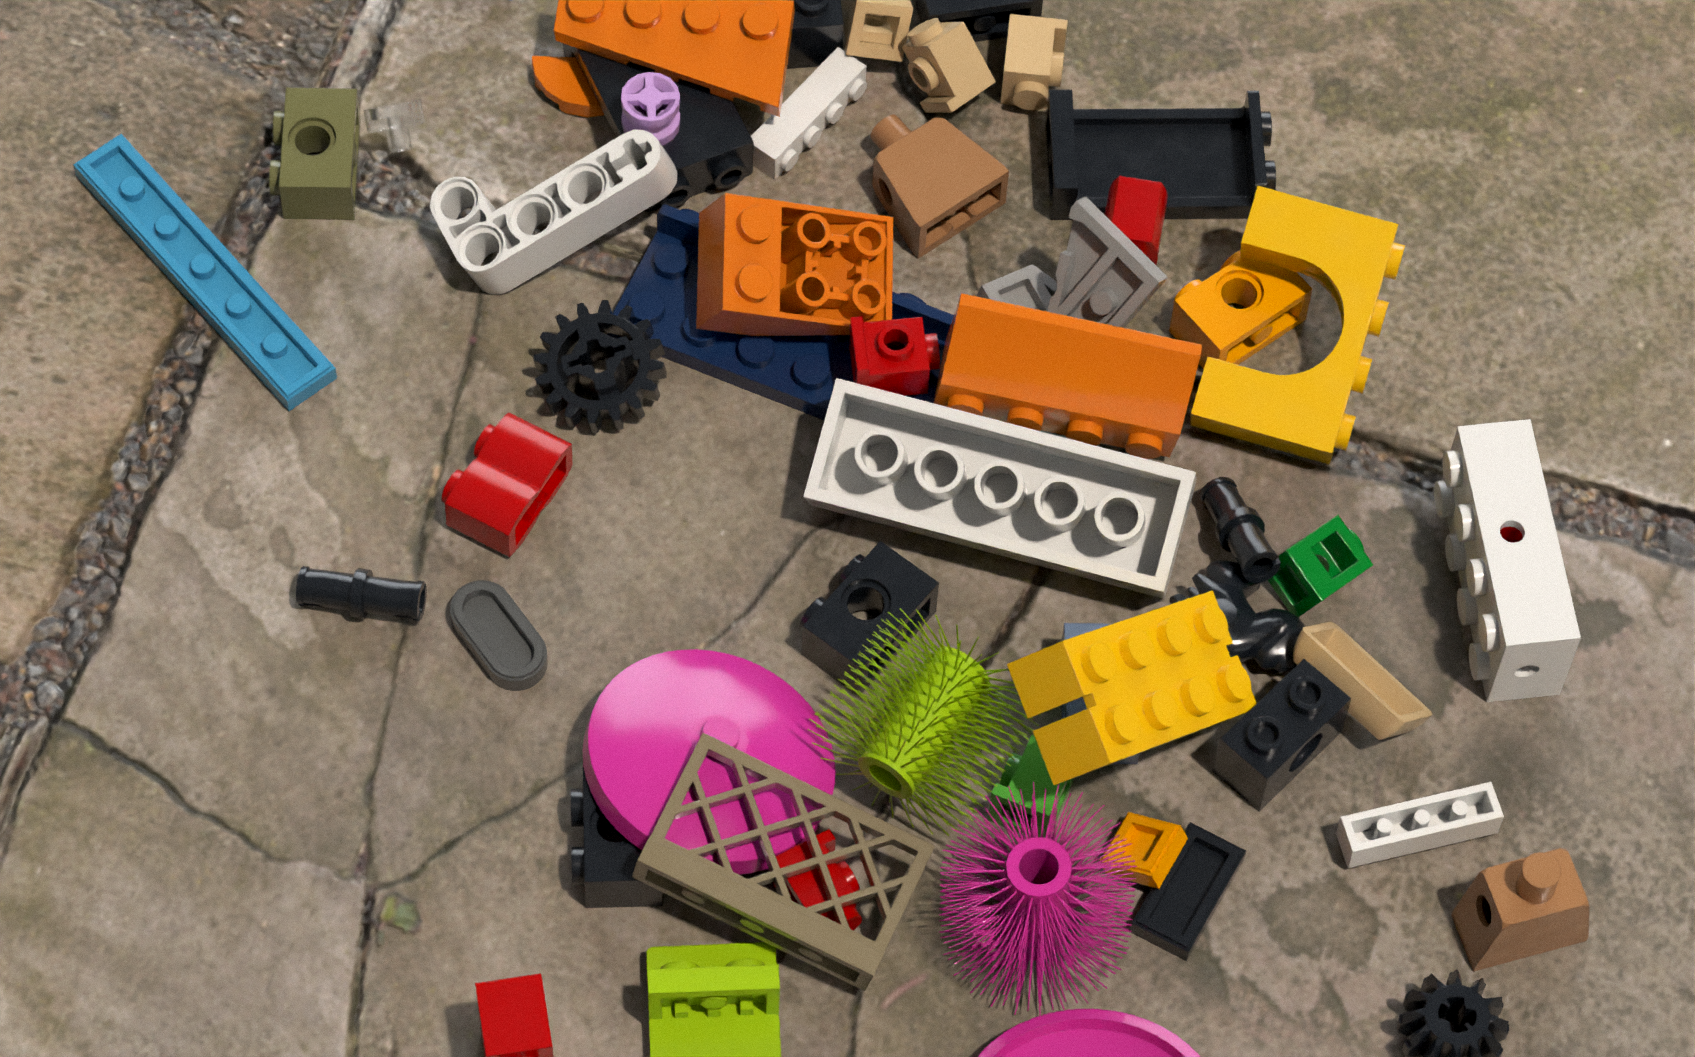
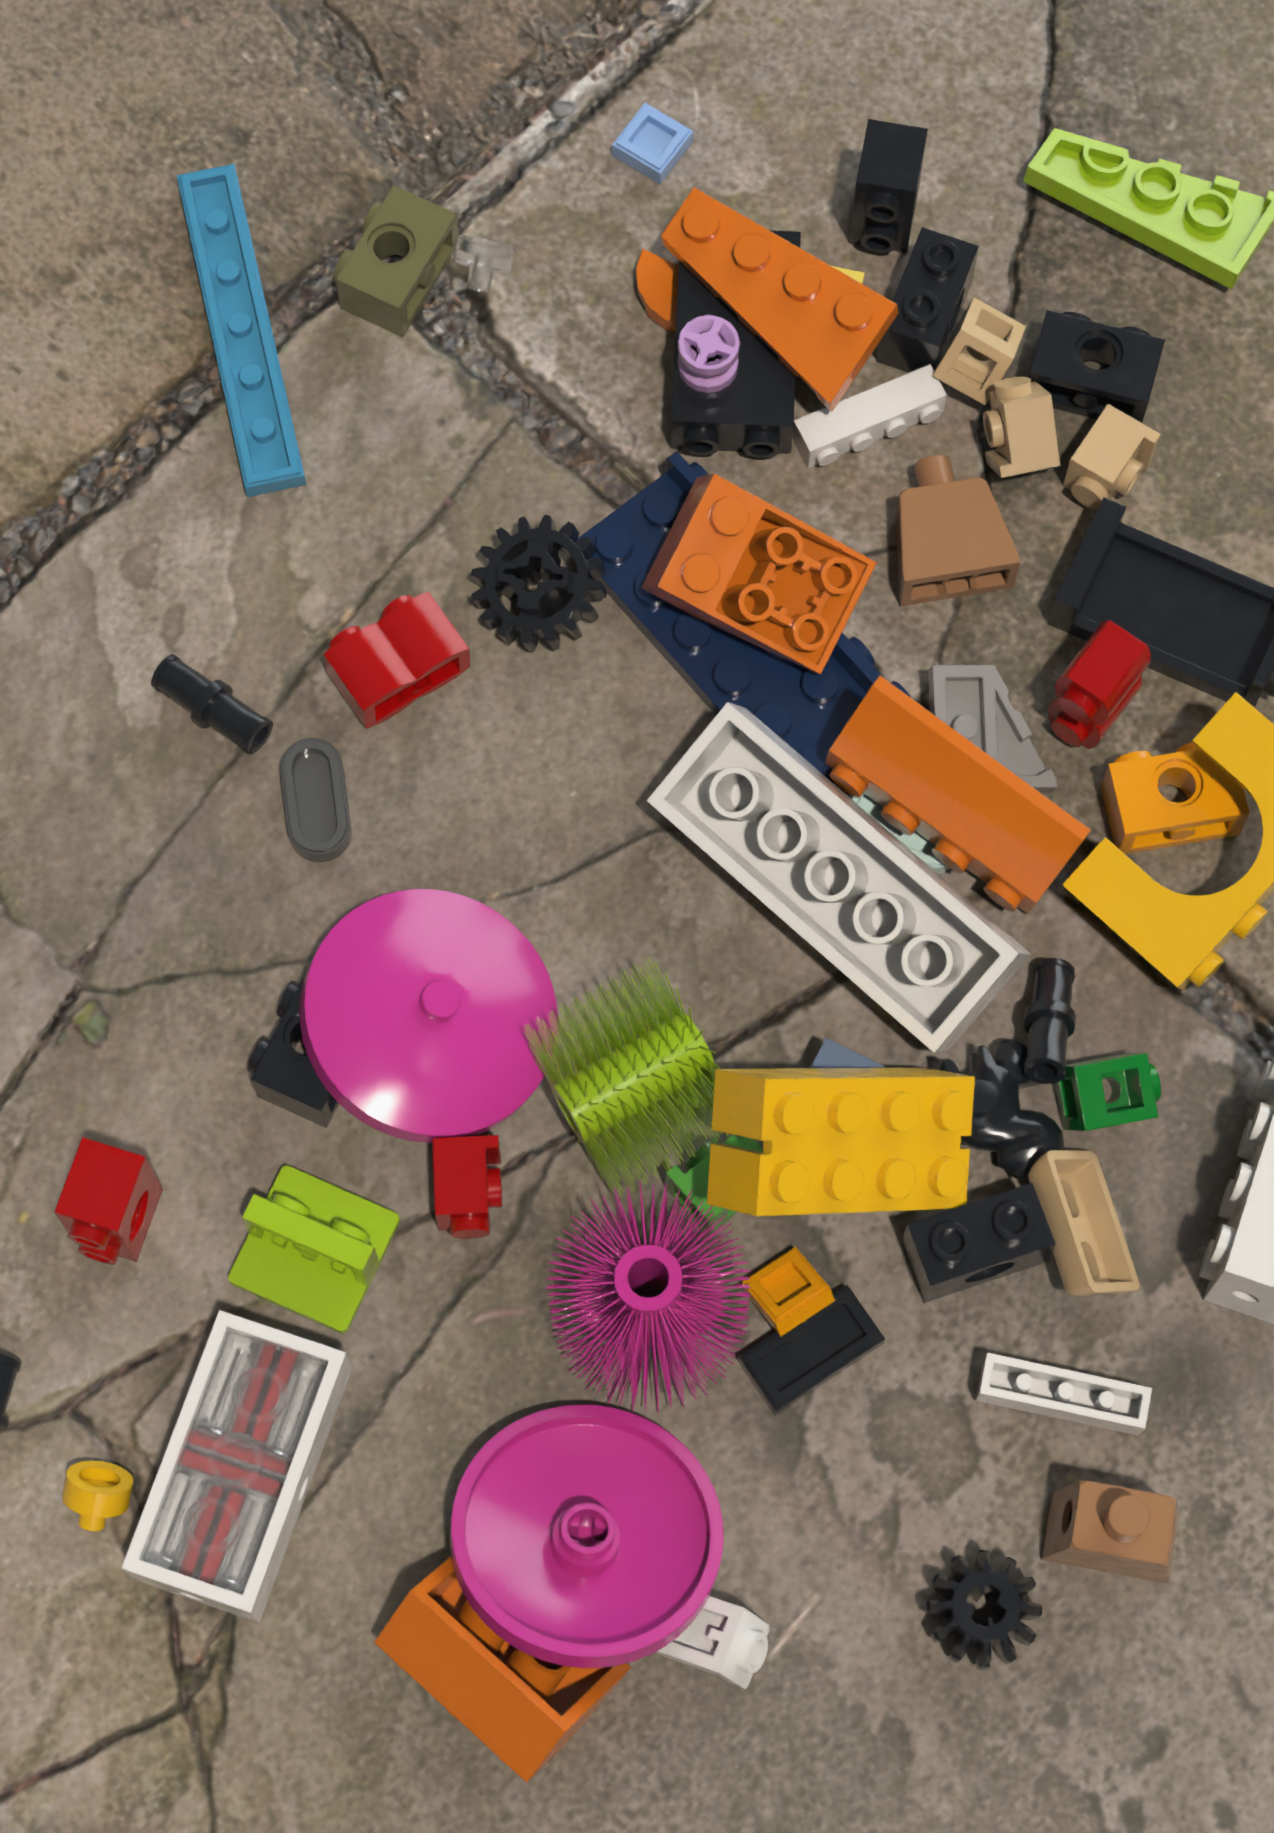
camera: 30 degrees right, 10 degrees up
white beam [430,130,678,294] -> none
dark tan fence [632,733,935,991] -> none
black brick [800,541,939,697] -> none
red brick [849,316,940,396] -> none
light grey wing [1047,197,1168,328] -> none

